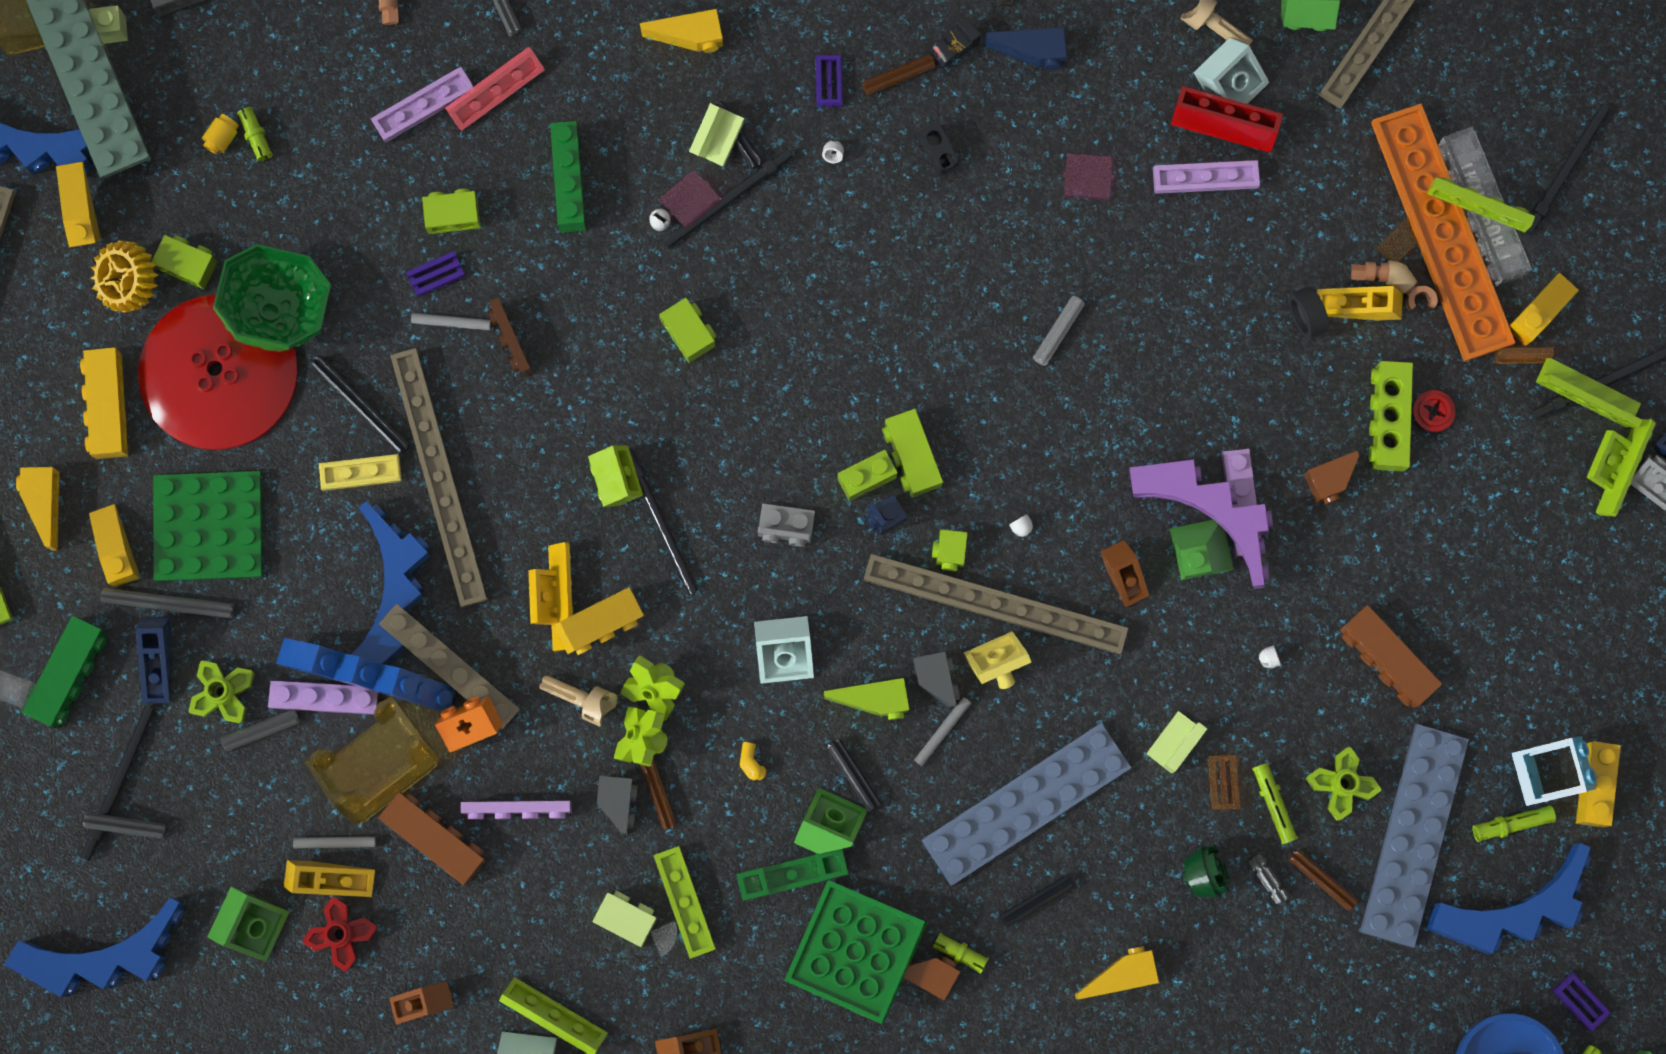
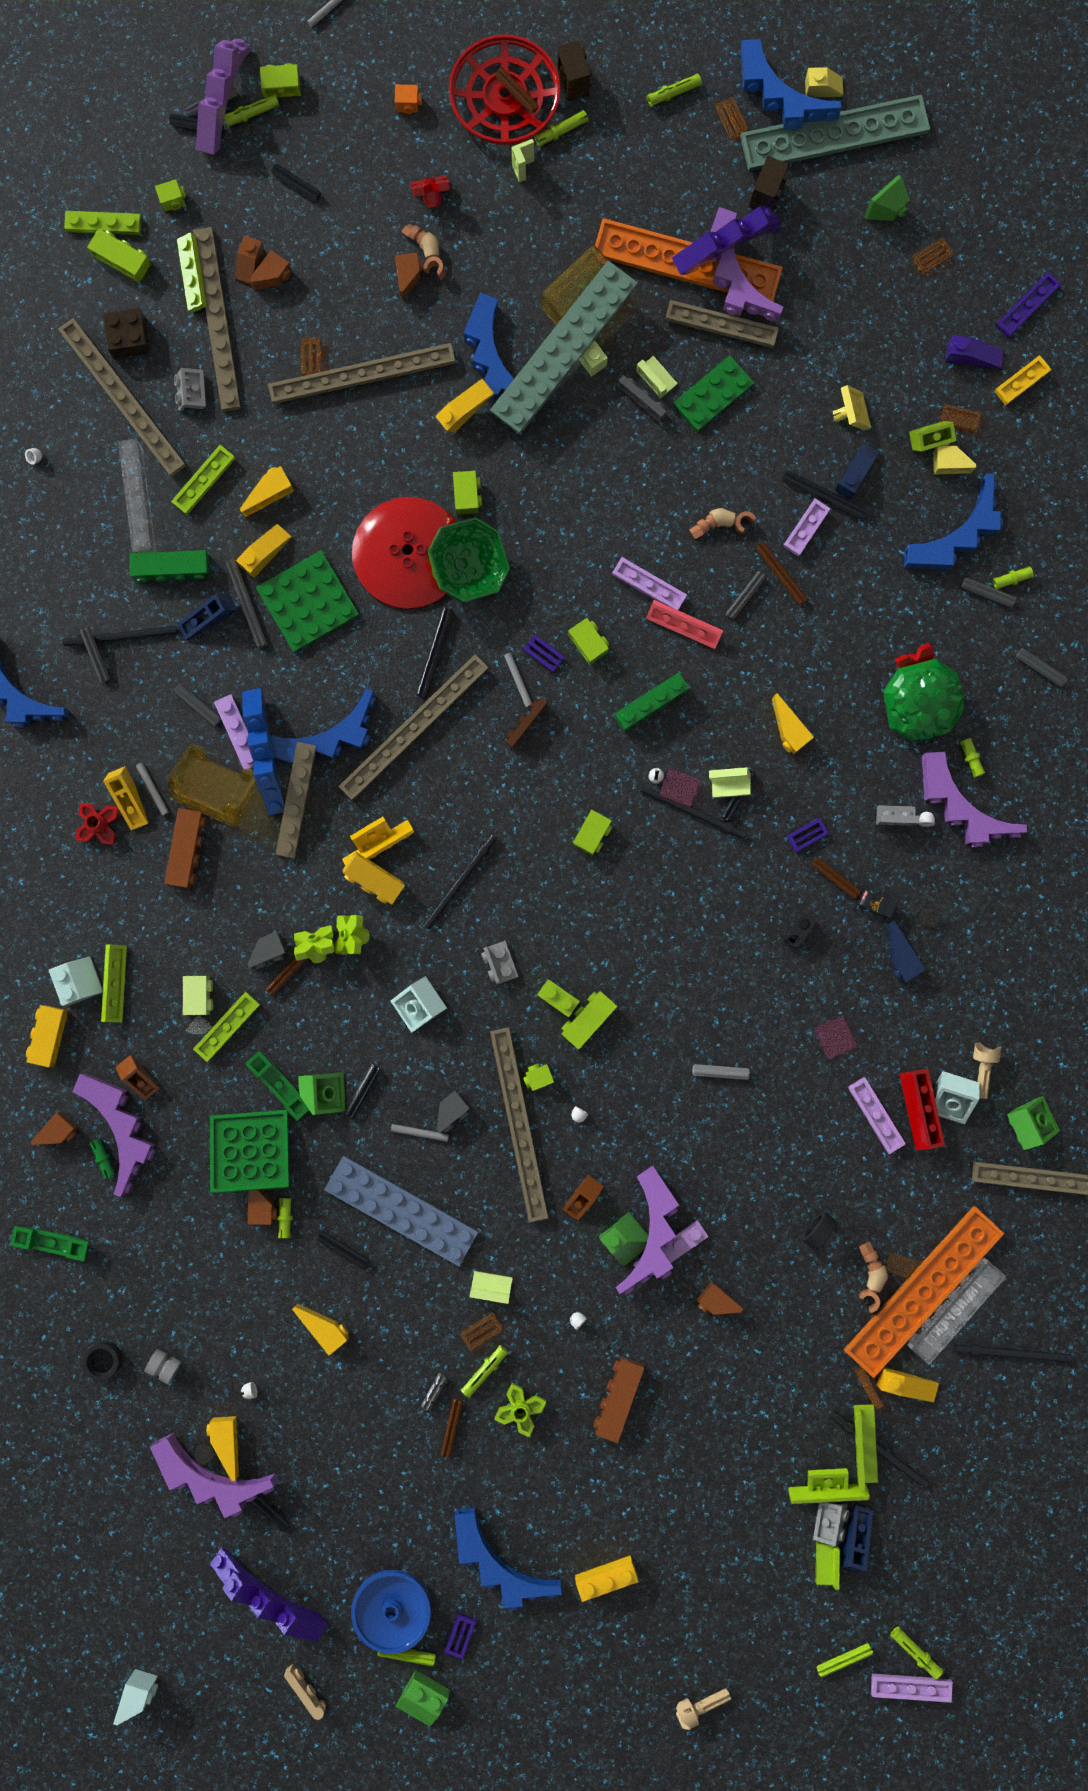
camera: 65 degrees right, 5 degrees up
yellow brick [80,348,128,459] -> none
yellow gear [90,241,158,312] -> none
lime plant [189,661,255,724] -> none
yellow brick [202,114,239,154] -> none
bright green slope [208,887,289,962] -> none
lime pin [237,107,273,161] -> none
light yellow tile [319,454,402,491] -> none
dark orange slope [389,981,454,1025] -> none
orange brick [435,695,503,753] -> none
lavender plate [461,801,572,820] -> none
tan piece [539,676,617,727] -> none
lime brick [588,445,643,507] -> none
yellow arm [740,742,766,780] -> none
white hinge [822,140,844,163] -> none
lime slope [824,678,909,720] -> none
dark blue bracket [865,494,908,535] -> none
light yellow tile [964,632,1031,689] -> none
dark green cone [1183,844,1230,897] -> none
yellow slope [1317,286,1403,320] -> none
sand blue plate [1360,724,1469,948] -> none
lime brick [1368,361,1413,472] -> none
red gear [1412,390,1455,433] -> none
lime plate [1427,177,1535,233] -> none
lime pin [1472,805,1556,842] -> none
medium azure window [1512,736,1597,806] -> none

